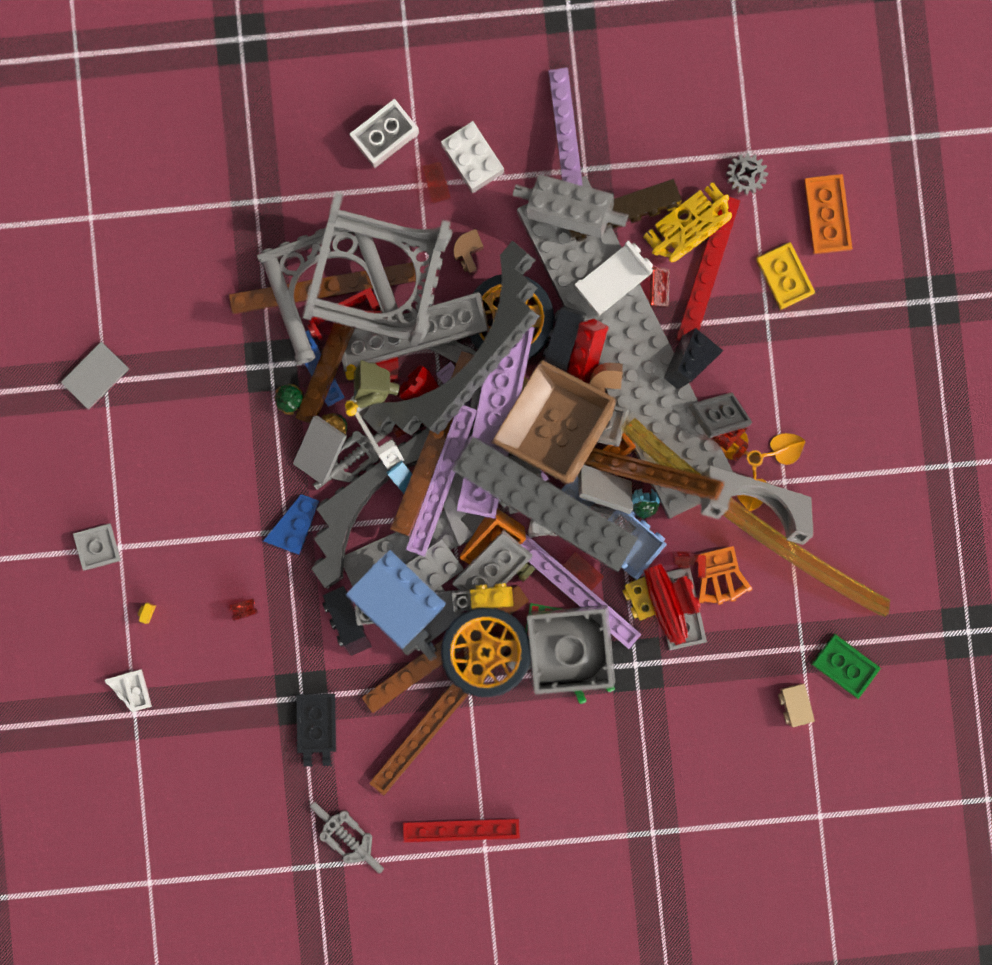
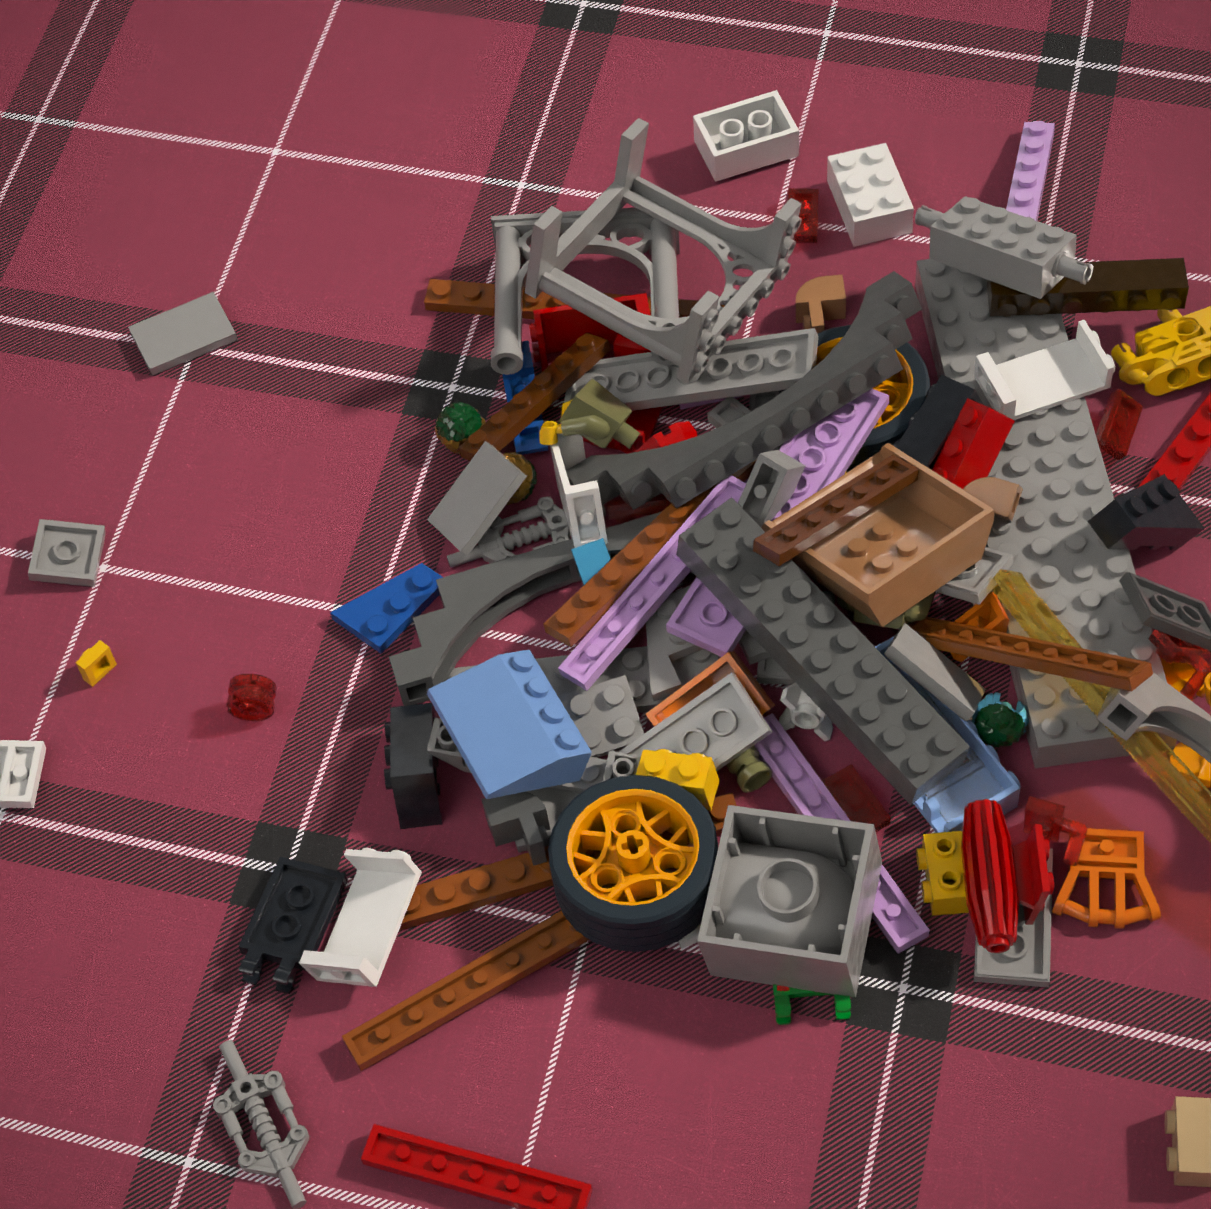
camera: 25 degrees right, 30 degrees down
none -> white panel [299,848,422,987]
none -> light grey slope [738,450,805,527]
none -> reddish brown plate [753,455,919,566]

